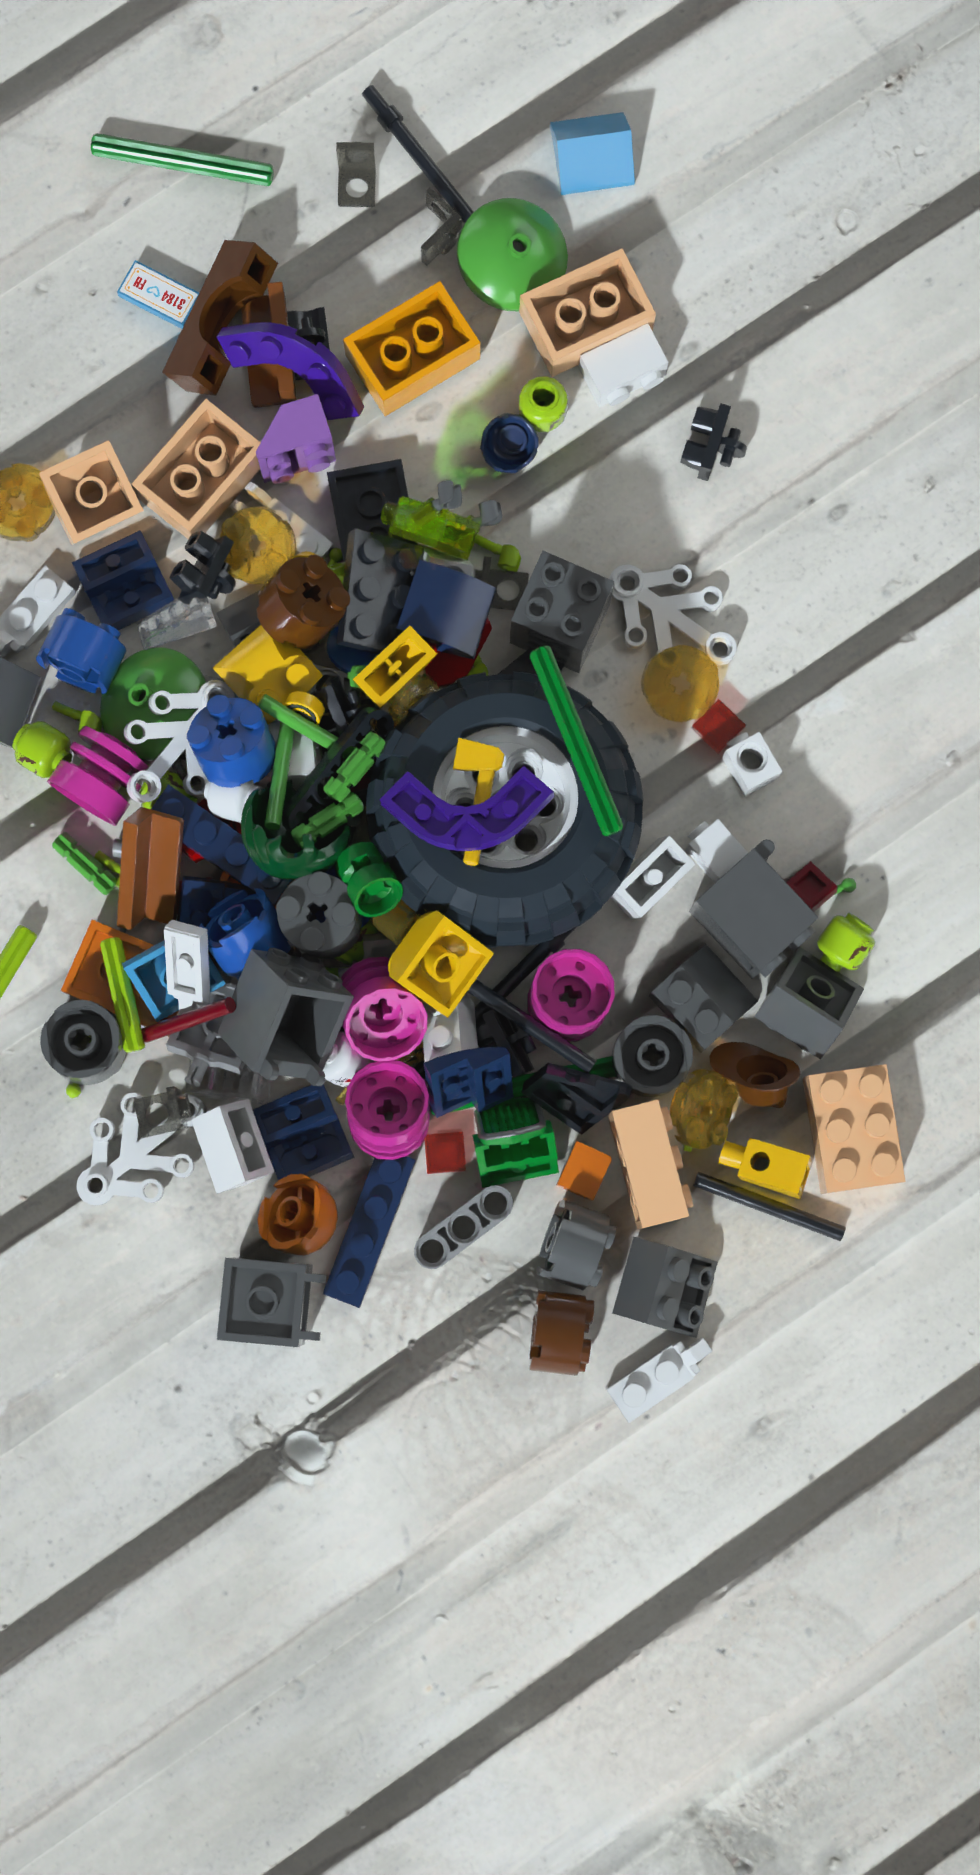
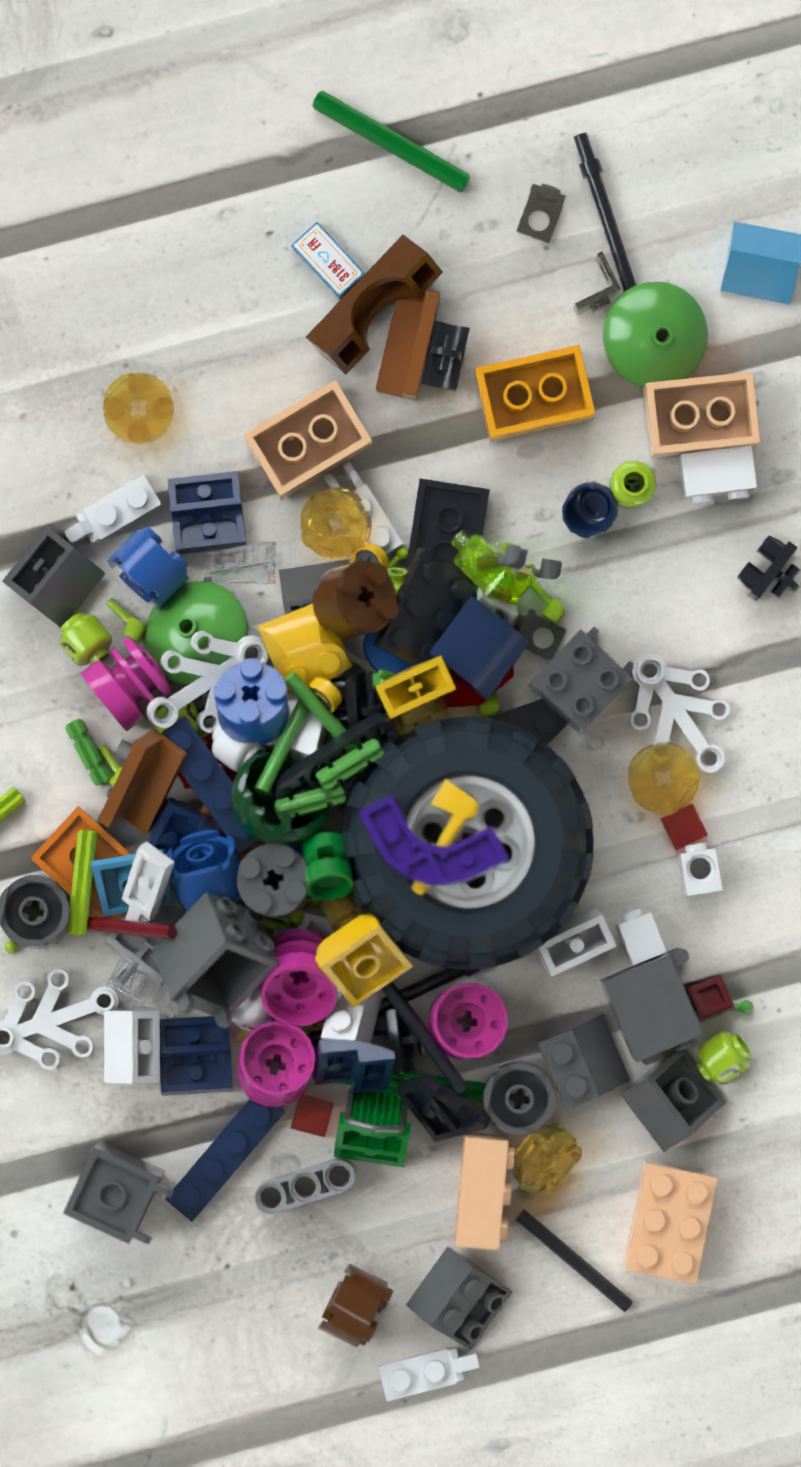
camera: 20 degrees right, 5 degrees up
light nougat slope [39,440,144,545] -> none
clear smoke bracket [134,1086,192,1138] -> none
black hips [169,531,236,605] -> none
dark purple plate [217,322,364,420] -> none
medium lavender slope [256,394,336,484] -> none
orange cylinder [257,1174,338,1256] -> none
green axle [530,646,623,836] -> none
dark grey brick [537,1199,617,1291] -> none
orange panel [556,1141,612,1201] -> none
reddish brown piece [709,1042,801,1108] -> none
yellow torso [719,1138,812,1200] -> none

